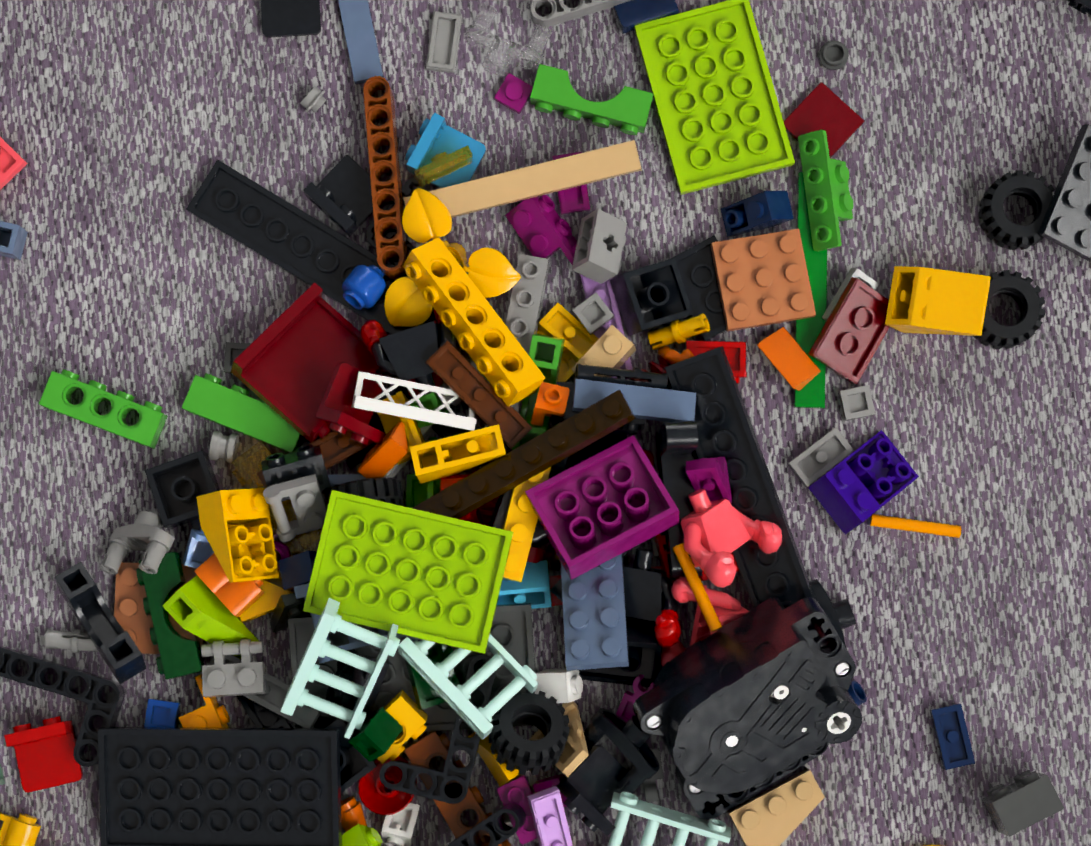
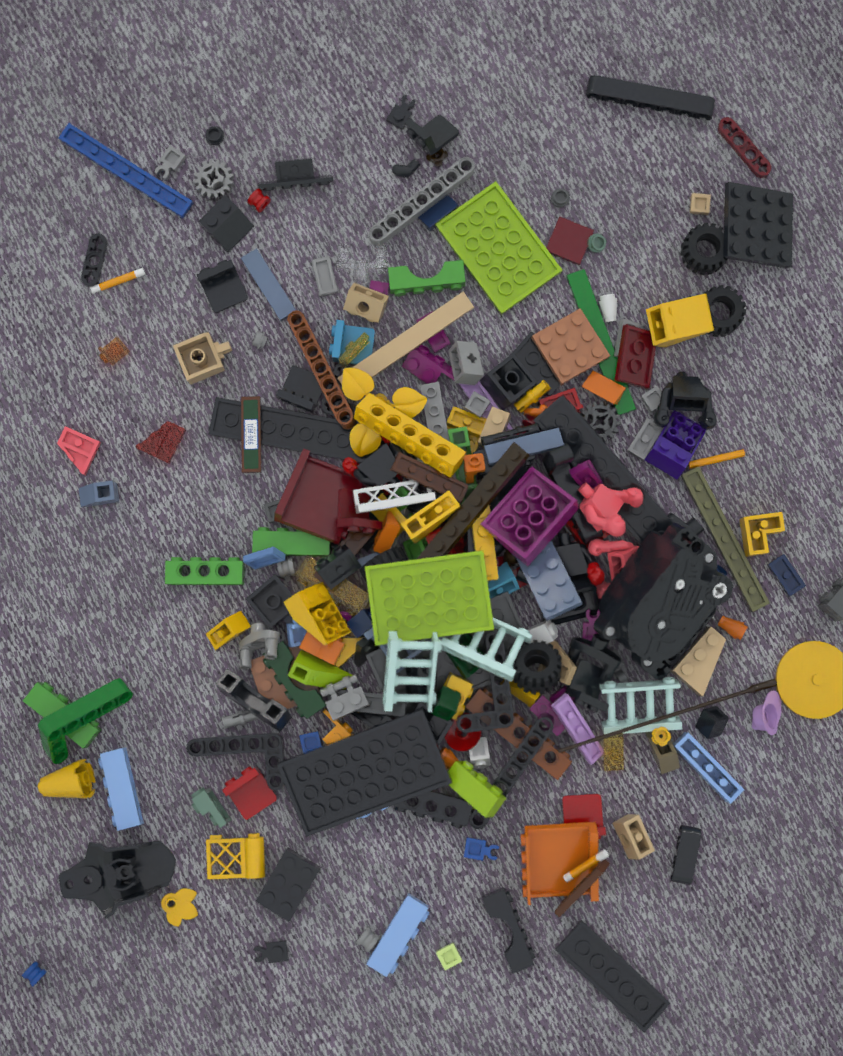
camera: 20 degrees left, 0 degrees up
light grey plate [263,474,327,542] -> none
blue head [342,265,387,309] -> none
light orange bar [673,543,722,632] -> none
dark blue slope [721,190,794,237] -> none
bright green bracket [798,130,853,252] -> none
none -> clear orange bracket [98,336,130,366]
none -> clear red wing [135,421,186,464]
none -> tan hinge [173,332,232,385]
none -> yellow slope [206,611,251,650]
none -> tile [241,396,262,473]
none -> medium blue tile [243,547,286,570]
none -> tan brick [343,283,389,323]
none -> dark grey gear [581,401,621,442]
none -> sand green plate [587,233,606,253]
none -> white cone [598,294,617,322]
none -> black torso [653,371,717,430]
none -> olive plate [681,466,770,612]
none -> tan plate [689,193,711,215]
none -> orange cone [717,616,748,640]
none -> yellow brick [739,512,785,557]

